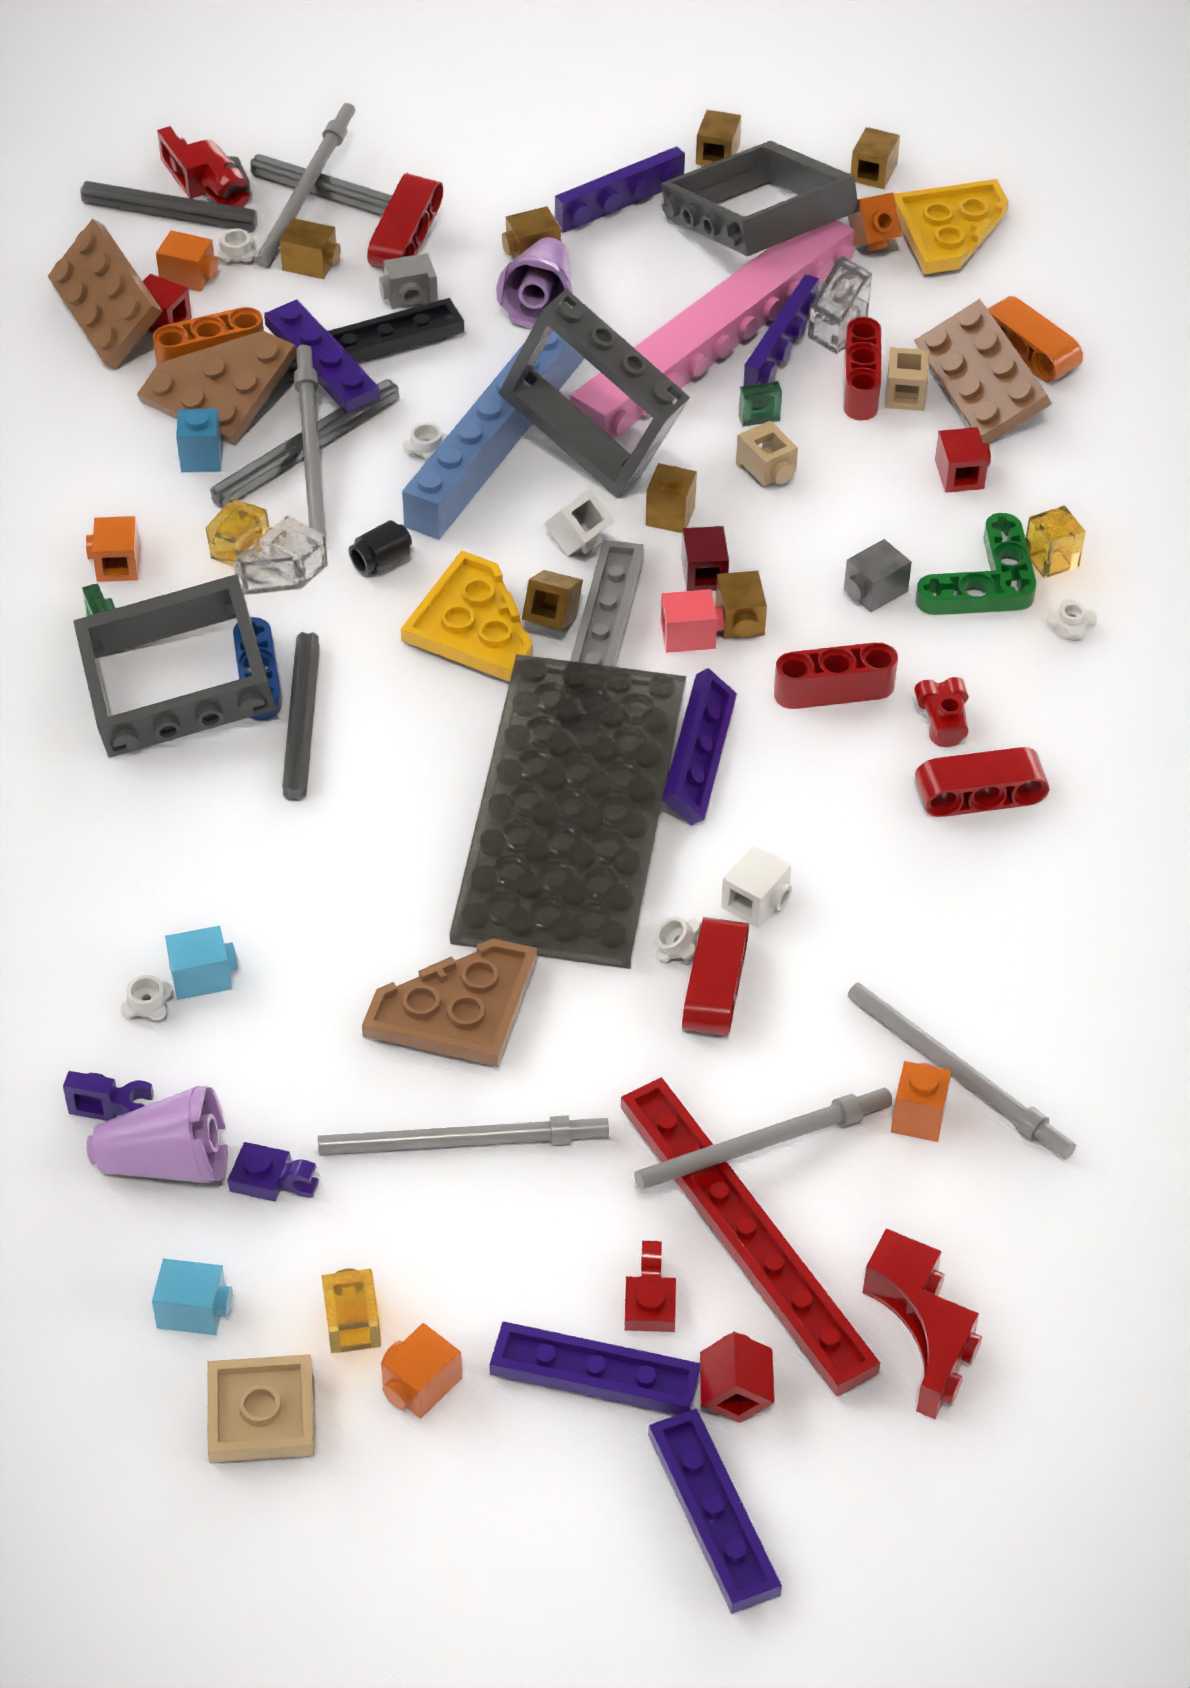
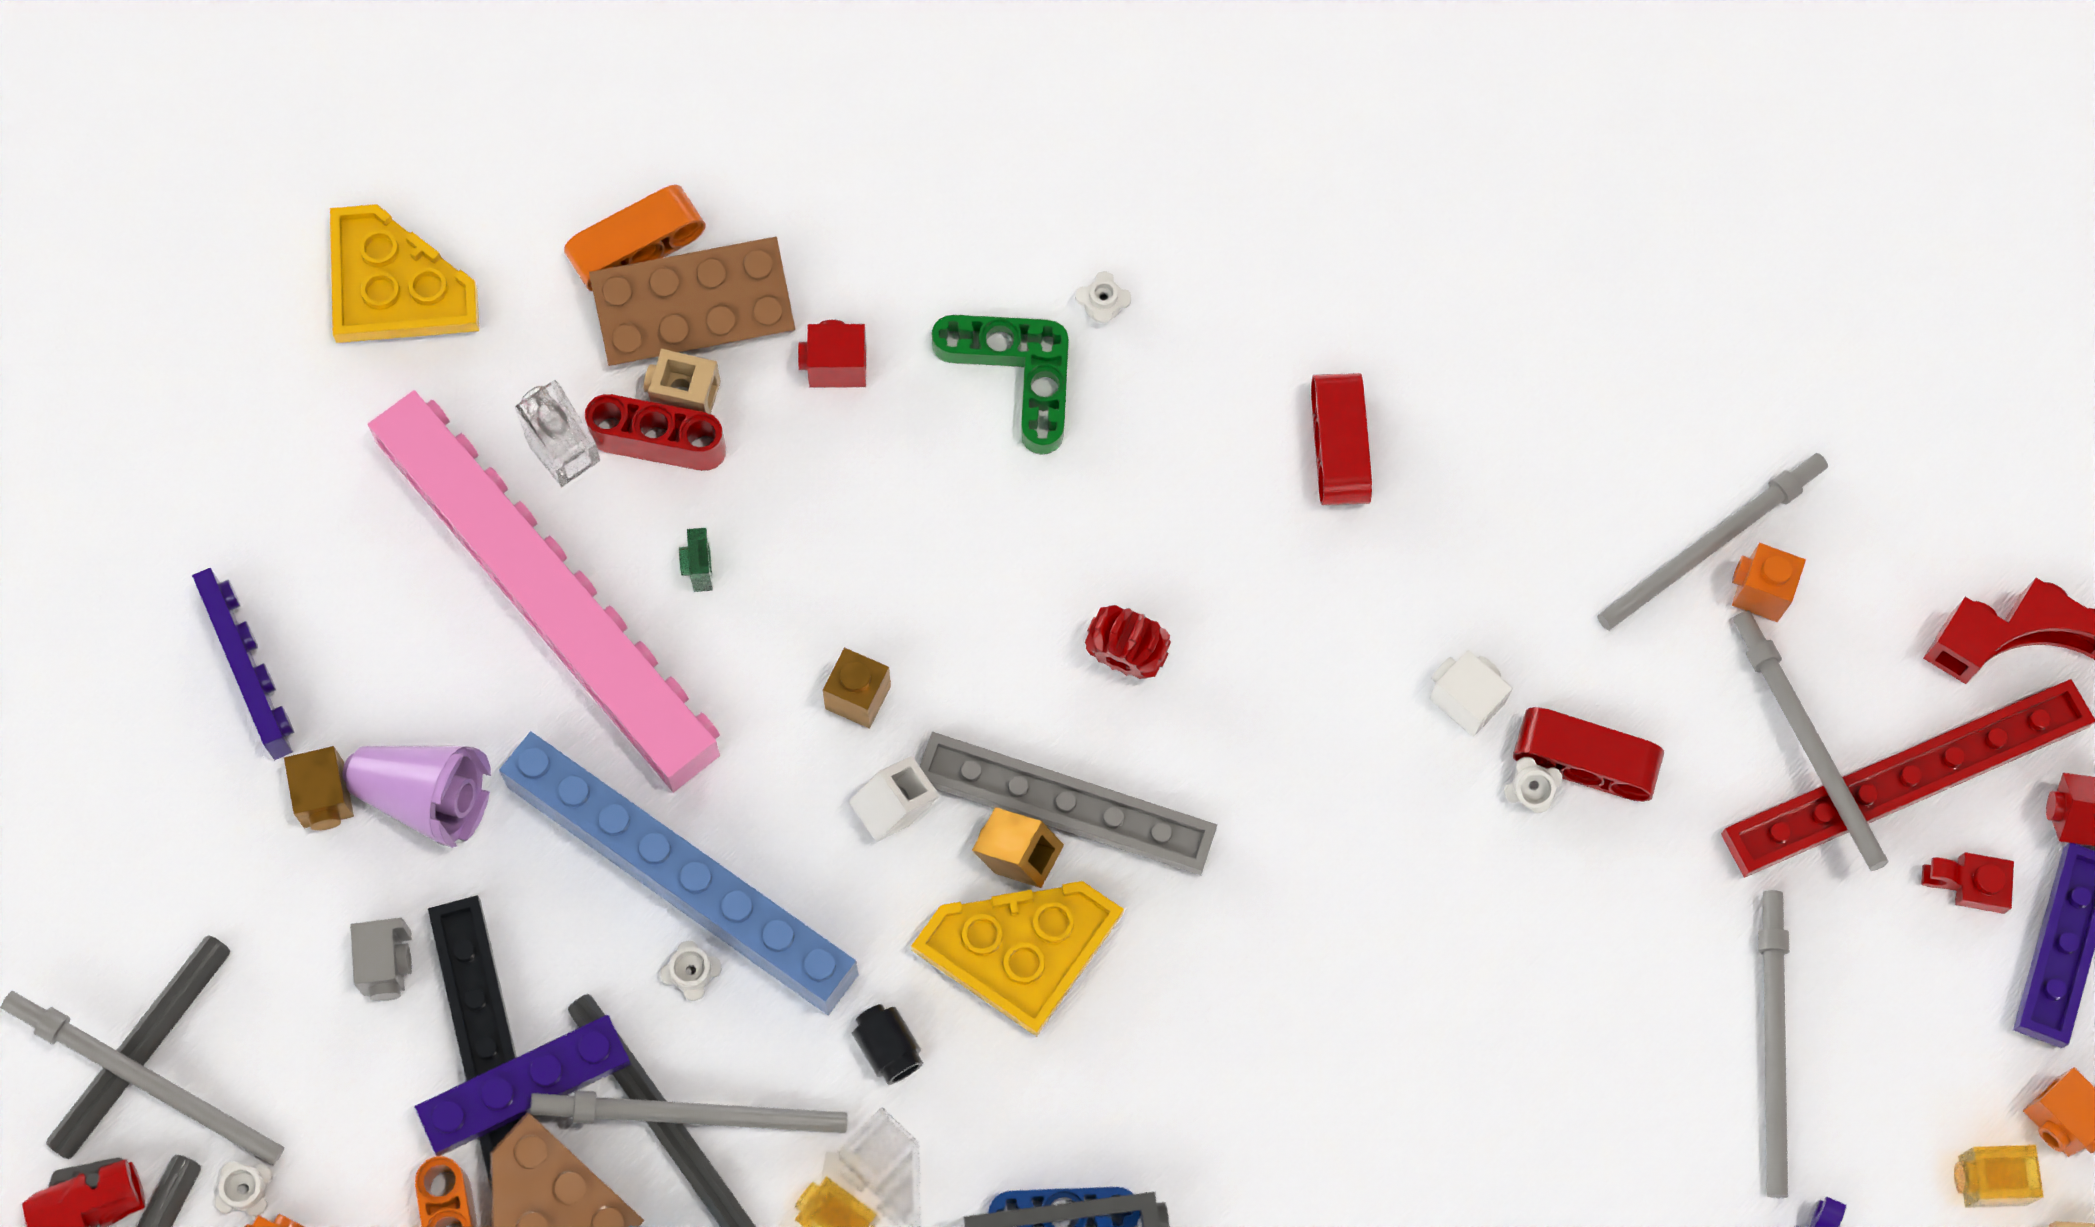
camera: 85 degrees left, 20 degrees up
pearl gold brick [279,218,341,279] -> none
dark grey axle [282,632,319,800] -> none
medium nougat plate [362,938,537,1067] -> none
red beam [367,173,444,268] -> none
clear smoke plate [449,654,686,969] -> none
dark grey window [499,289,690,498] -> none
coral brick [660,589,724,653] -> none
dark grey window [661,140,859,257] -> none
dark purple plate [662,668,737,826] -> none
dark red brick [681,526,729,591] -> none
pearl gold brick [695,109,742,166] -> none
pearl gold brick [715,570,767,639] -> none
tan brick [736,420,798,486] -> none
dark purple plate [743,274,822,399] -> none
red beam [774,642,898,709] -> none
flat silver brick [844,539,912,613] -> none
orange brick [848,192,902,251] -> none
pearl gold brick [850,127,900,189] -> none
red plate [914,677,969,747] -> none
clear yellow brick [1026,505,1086,579] -> none
none -> red gear [1085,605,1171,679]

